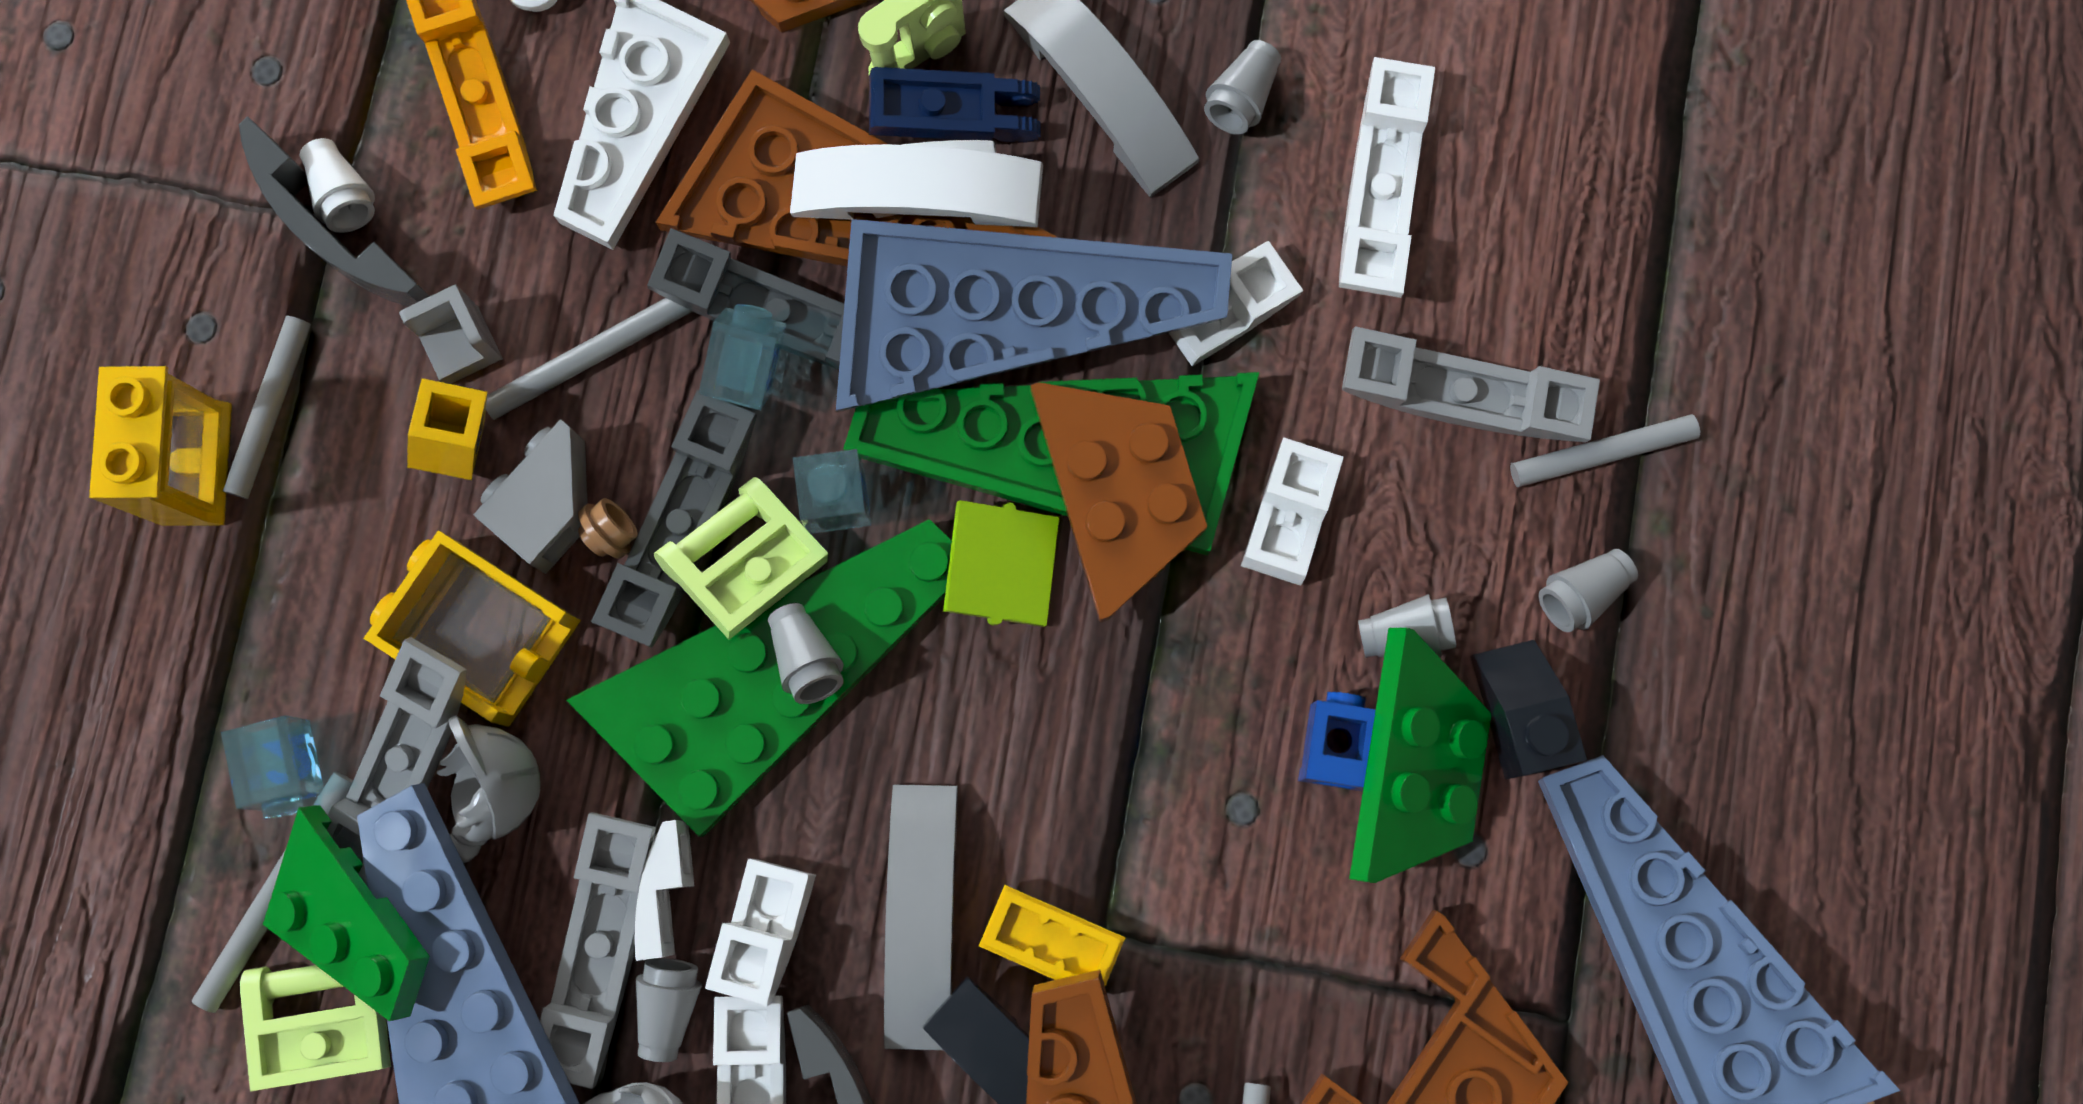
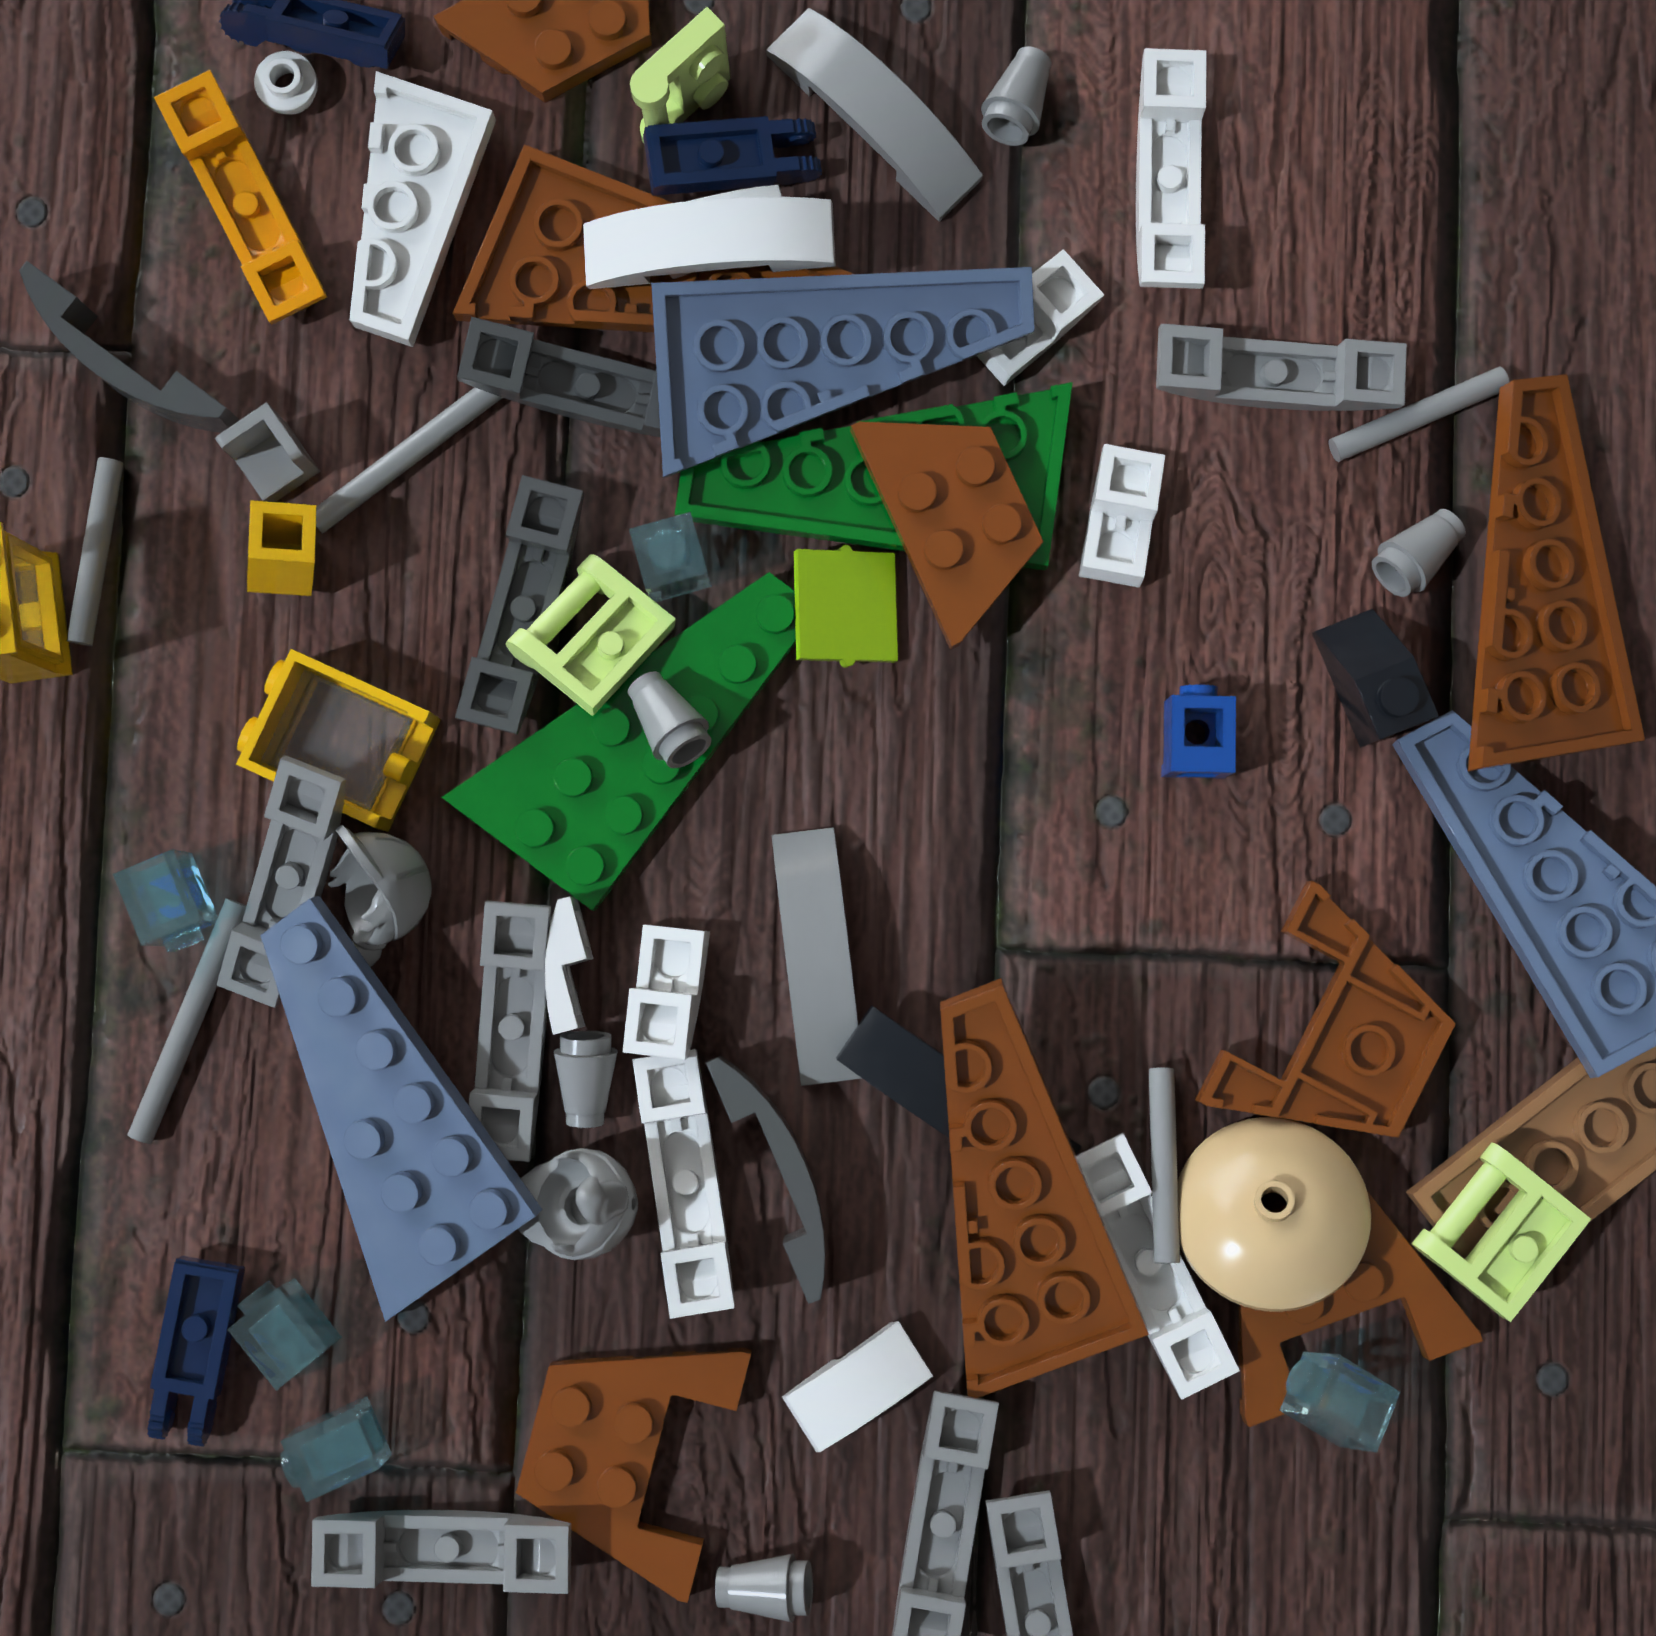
camera: 10 degrees left, 5 degrees up
yellowish green plate [240,965,391,1092] -> none
green wing [263,805,430,1022] -> none
white cone [299,138,375,233] -> none
light grey slope [473,419,588,574] -> none
medium nougat plate [578,498,638,559] -> none
clear light blue brick [698,304,787,410] -> none
yellow plate [979,885,1125,986] -> none
green wing [1349,628,1491,883] -> none
light grey cone [1358,594,1456,658] -> none
none -> dark orange wing [1468,374,1645,772]

